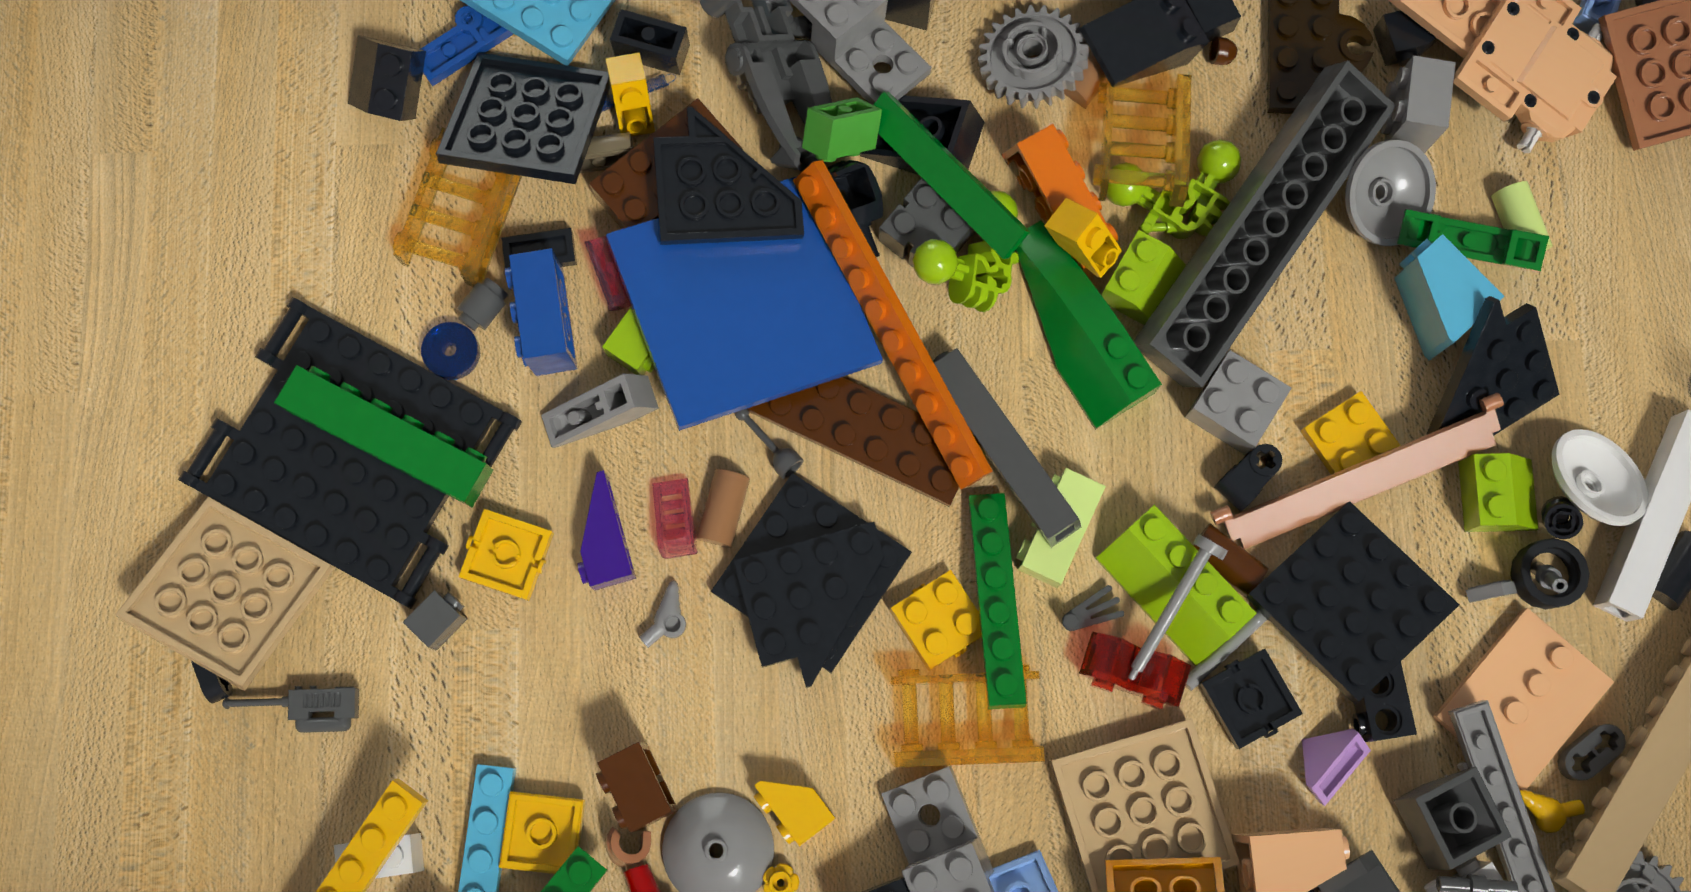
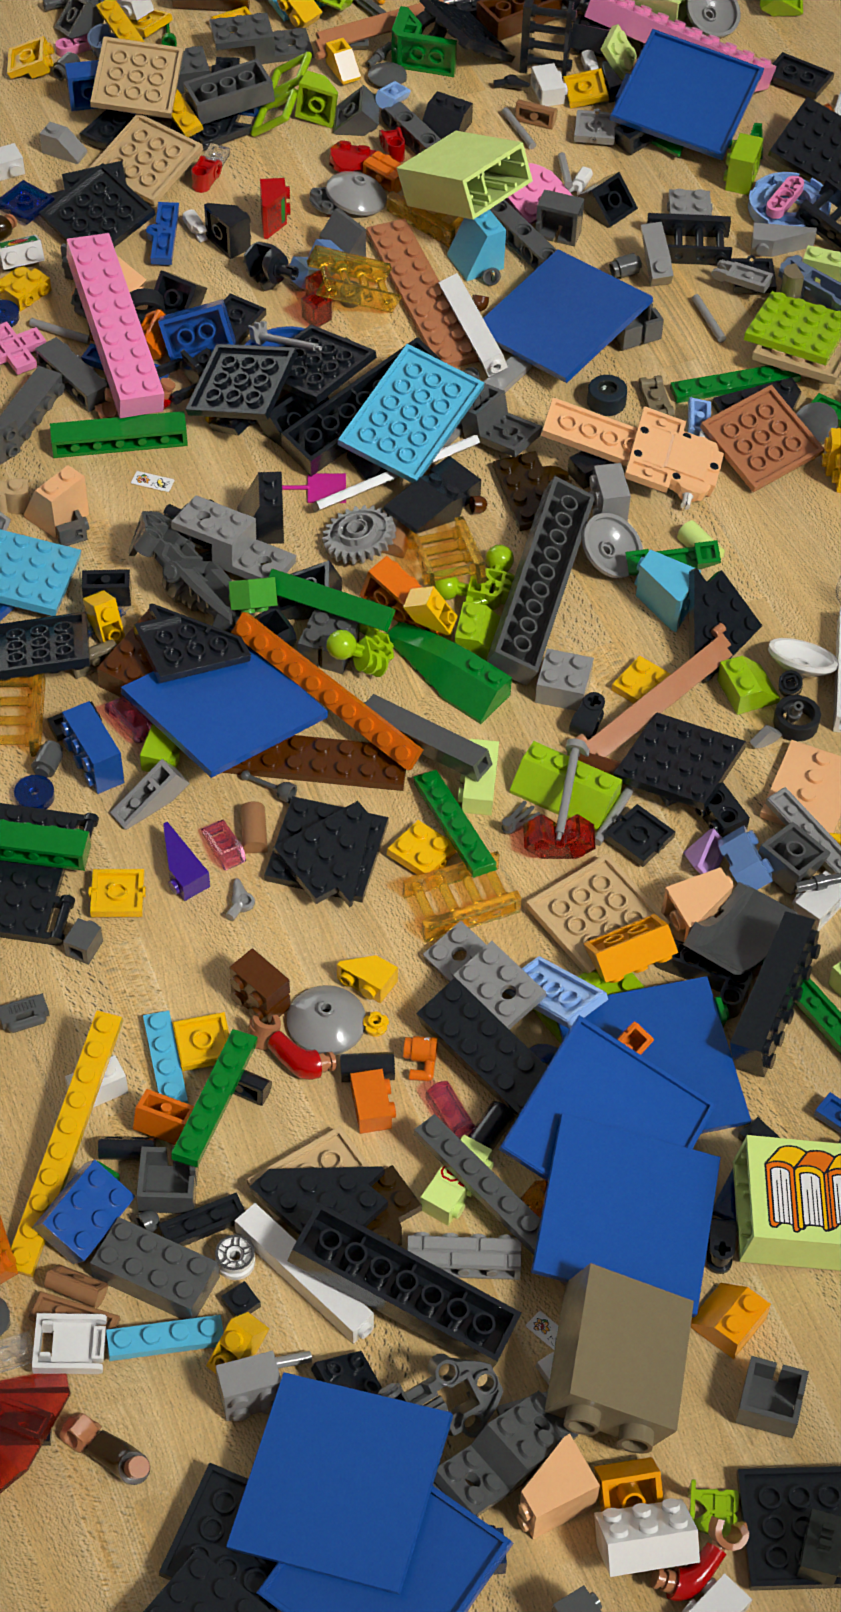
camera: 20 degrees left, 25 degrees down
none -> medium blue brick [718,825,774,890]

